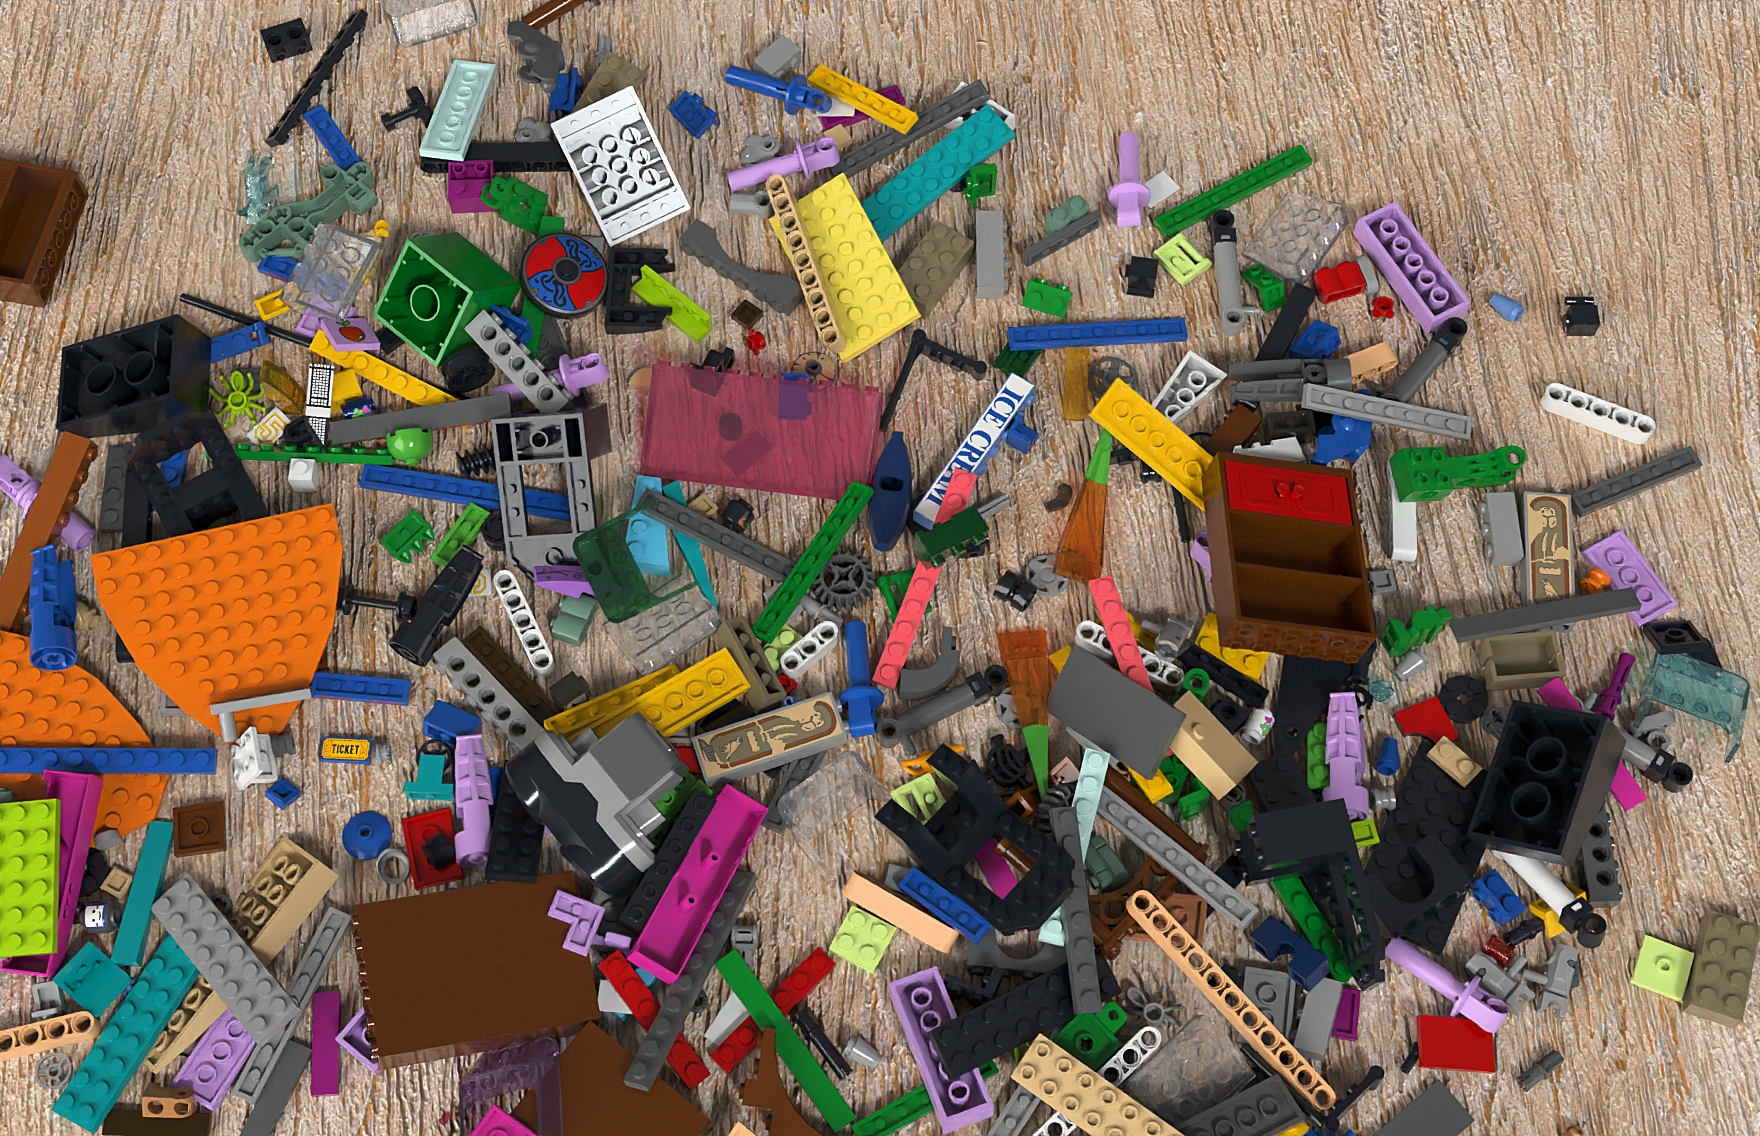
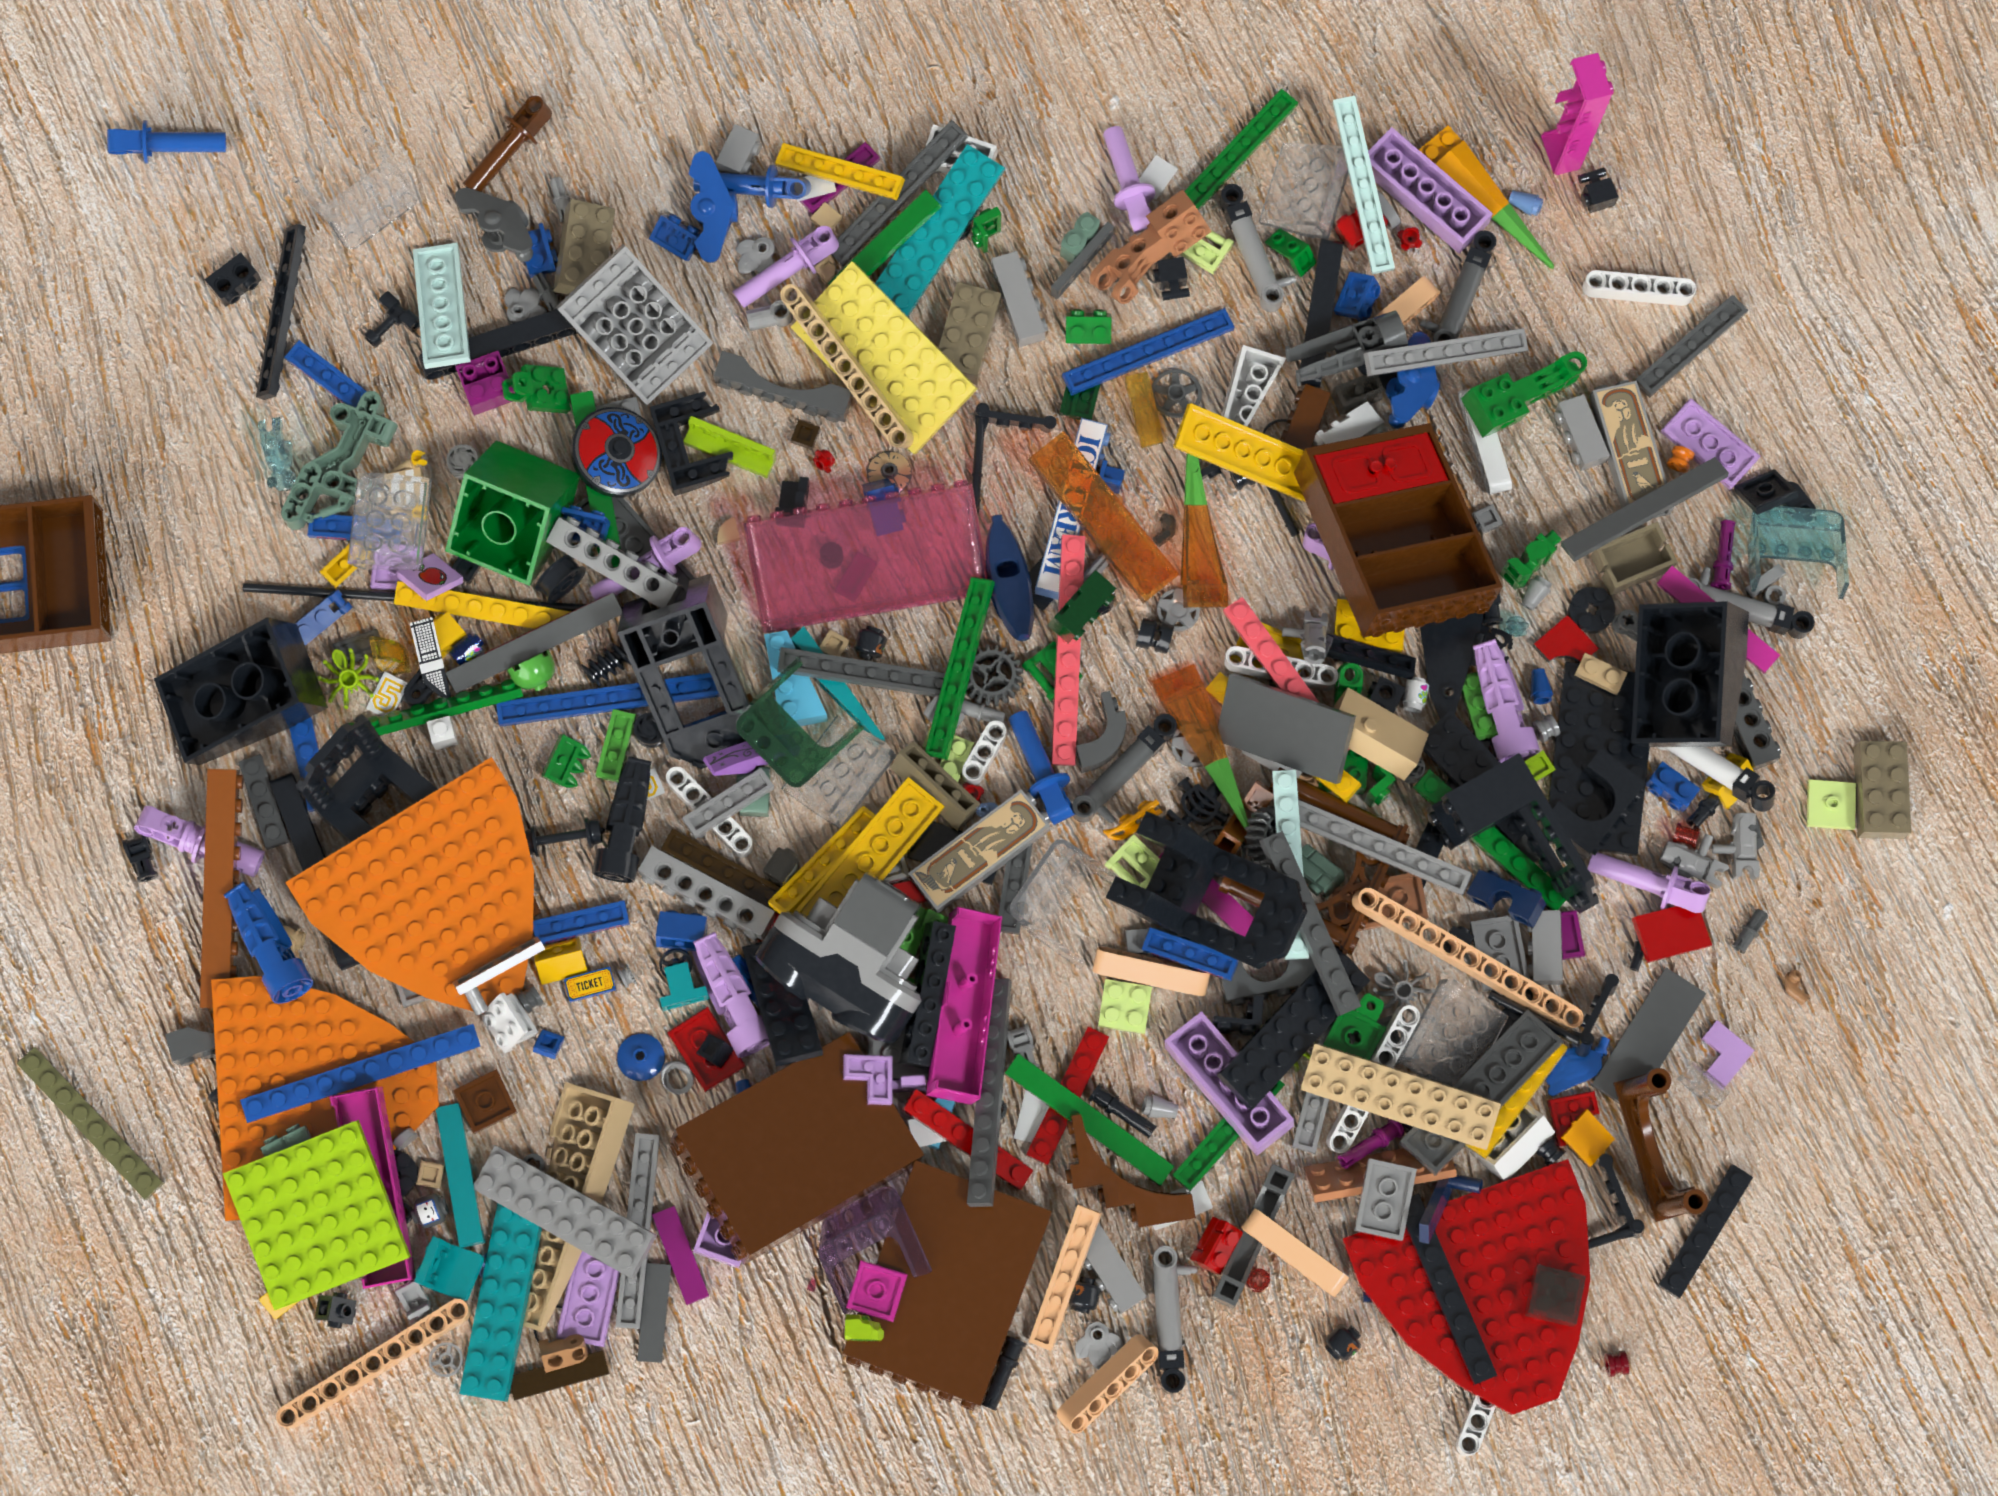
camera: 20 degrees left, 10 degrees up
none -> yellow panel [534,937,588,985]
none -> light grey piece [682,768,774,839]
none -> blue piece [688,151,738,263]
none -> tan tile [814,254,836,286]
none -> green tile [828,190,942,285]
none -> clear orange plate [1028,431,1179,604]
none -> nougat brick [1090,189,1212,304]
none -> light aqua plate [1332,95,1395,275]
none -> light orange plate [1419,125,1554,269]
none -> dark pink piece [1541,53,1614,175]

